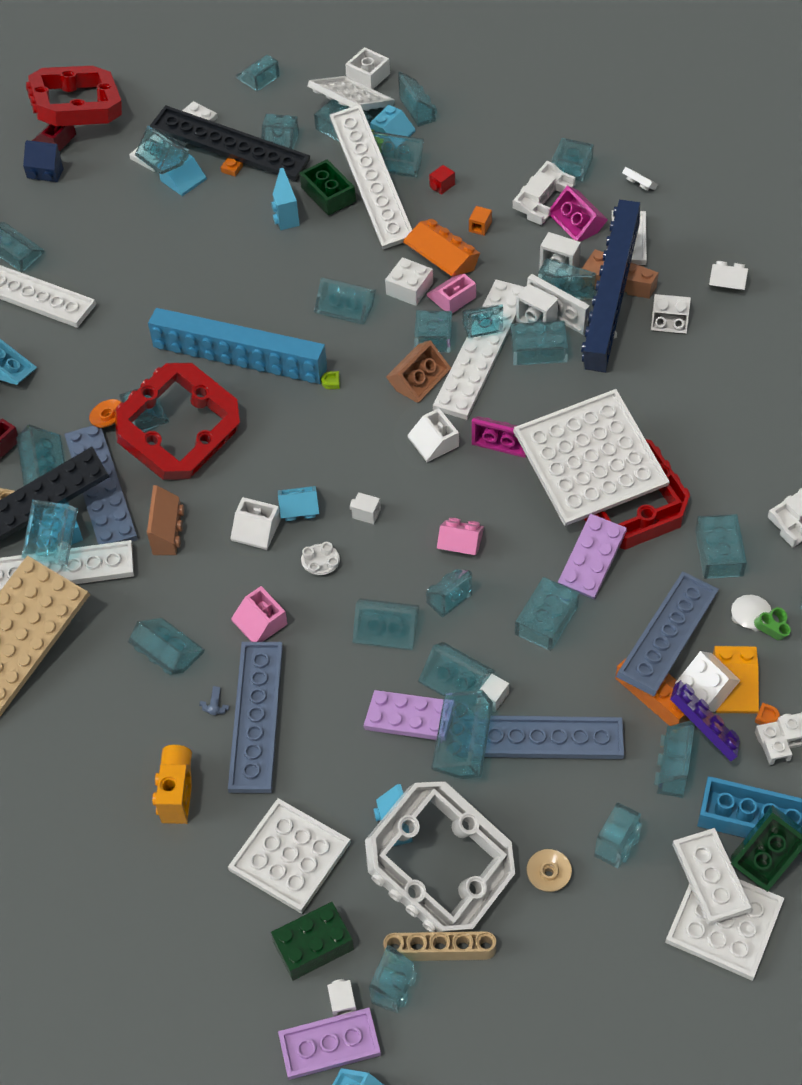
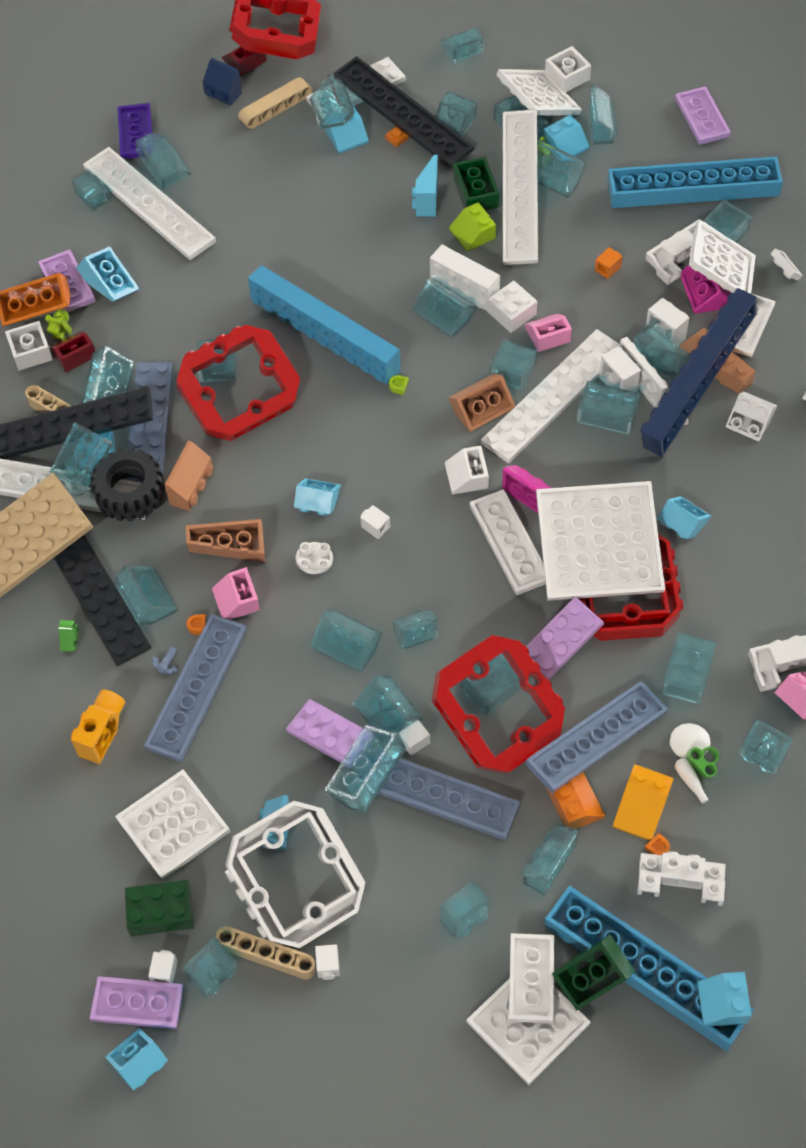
camera: 20 degrees right, 5 degrees up
orange dish [89,399,121,428] -> none
white slope [231,497,281,550] -> none
orange slope [403,219,480,276] -> none
red brick [429,165,455,195] -> none
bright pink slope [437,518,484,555] -> none
clear light blue slope [463,304,503,338] -> none
tan dish [527,849,572,892] -> none
dark purple plate [670,680,740,761] -> none
white brick [675,651,741,712] -> none
none -> black plate [54,535,152,667]
none -> bright green piece [59,620,79,652]
none -> black tyre [90,448,165,521]
none -> nougat wedge [185,519,266,563]
none -> orange tile [186,614,206,635]
none -> tan beam [238,77,312,129]
none -> white brick [315,944,340,980]
none -> white brick [430,245,500,311]
none -> red panel [431,635,565,774]
none -> lime slope [449,202,496,252]
none -> white plate [469,489,546,596]
none -> dark azure brick [607,157,783,208]
none -> medium azure slope [657,496,711,539]
none -> lavender plate [675,86,731,145]
none -> white piece [675,758,709,804]
none -> white plate [689,220,755,294]

